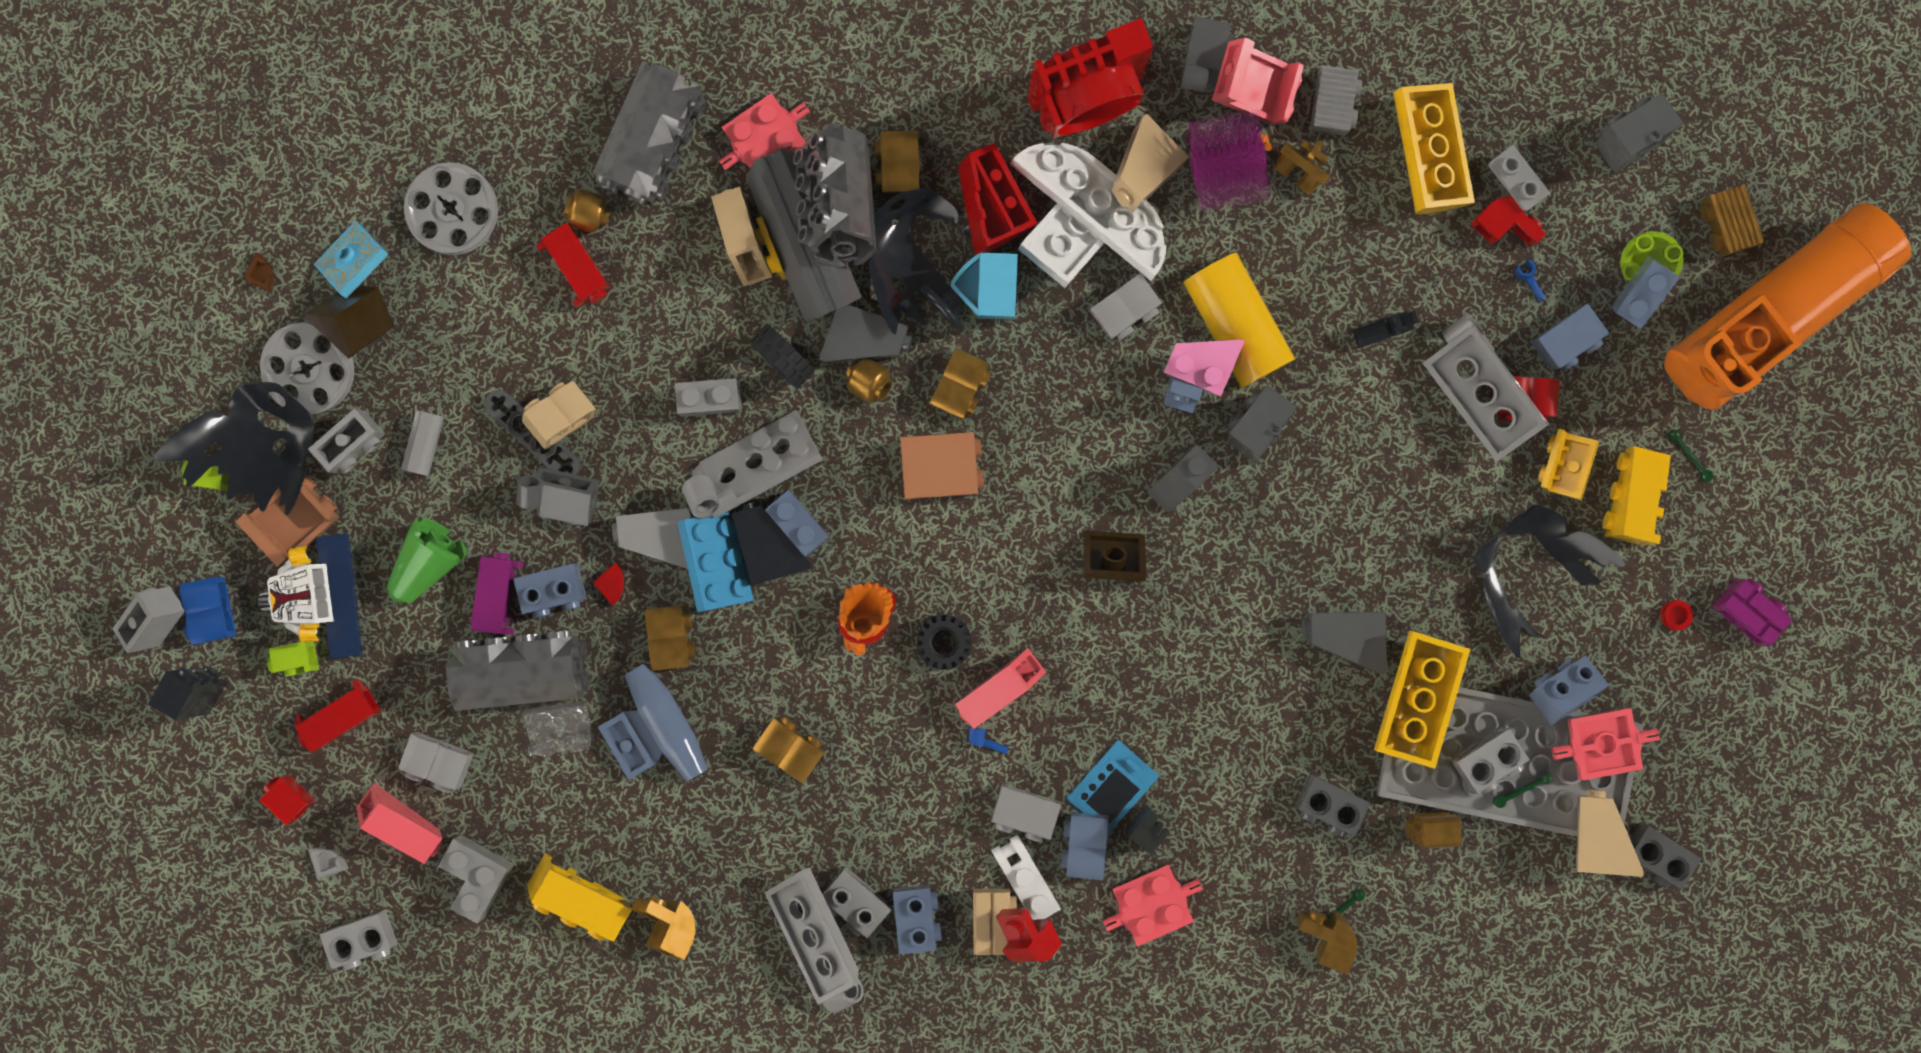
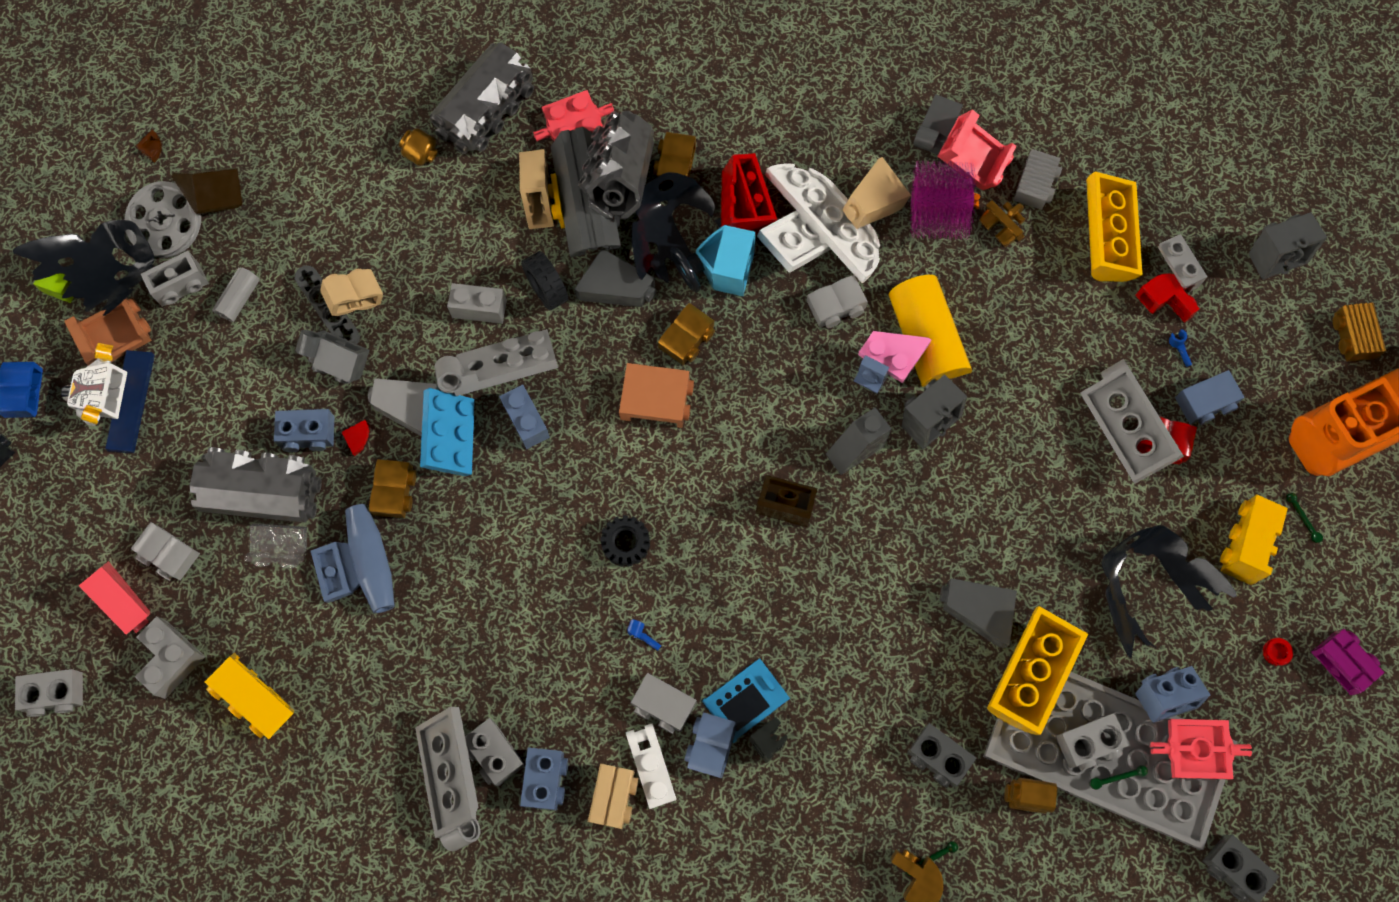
camera: 15 degrees right, 15 degrees down
red brick [259,775,315,825] -> none
lime brick [267,642,319,677] -> none
red brick [294,678,382,753] -> none
light grey tile [308,848,349,879] -> none
medium azure plate [314,220,388,298] -> none
bright green cone [387,518,467,604] -> none
light grey wedge [404,162,498,255] -> none
magenta brick [470,551,524,635] -> none
red brick [536,222,611,308] -> none
brick [631,896,695,960] -> none
black slope [732,502,813,585] -> none
pearl gold brick [752,716,825,783] -> none
orange hair [838,581,896,656] -> none
pearl gold head [845,358,893,403] -> none
coral slope [955,648,1046,729] -> none
red brick [996,908,1062,963] -> none
red hose [1027,18,1153,139] -> none
coral plate [1102,864,1203,947] -> none
black bar [1353,310,1419,349] -> none
yellow bracket [1538,429,1599,501] -> none
tan slope [1576,789,1643,877] -> none
sand blue brick [1612,256,1680,329] -> none
lime dish [1620,231,1684,282] -> none

